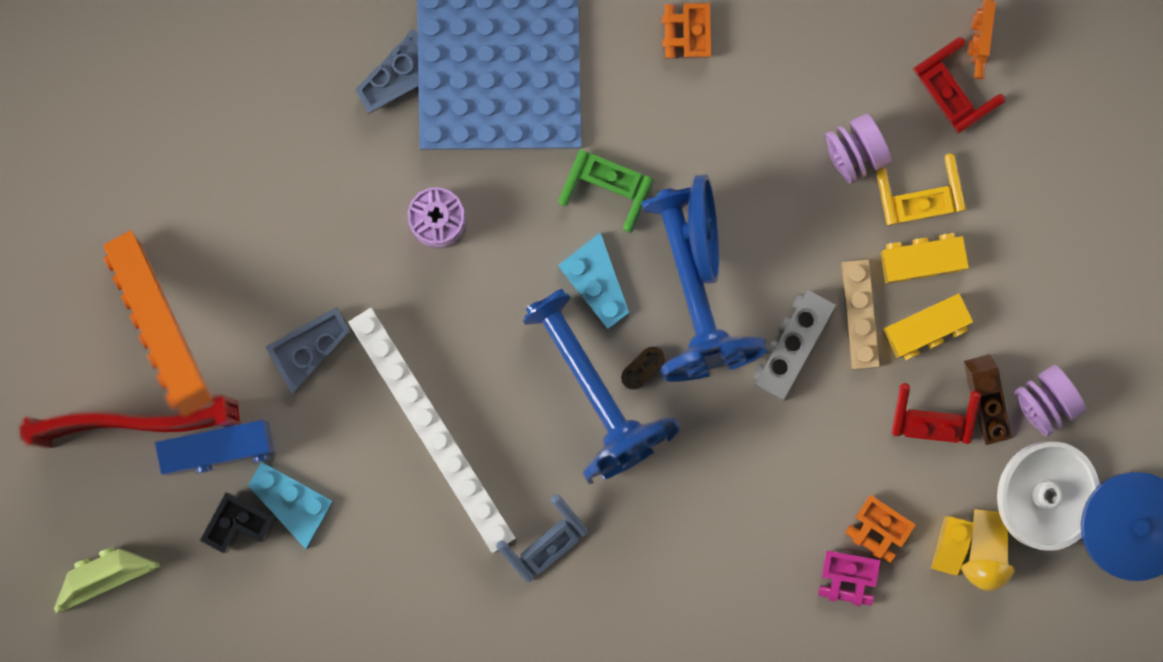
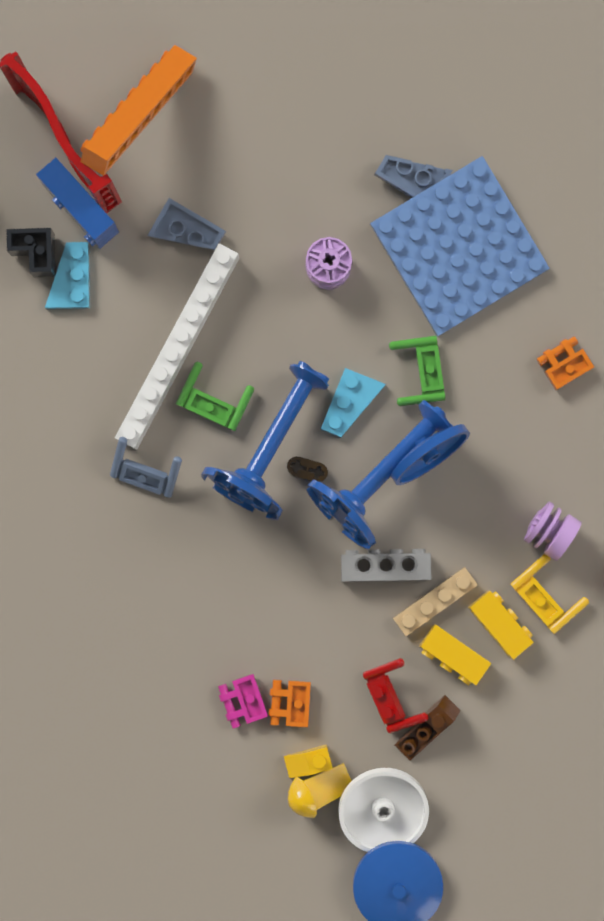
camera: 60 degrees right, 0 degrees up
lavender wheel [1015,364,1086,437] -> none
none -> bright green plate [175,361,254,431]

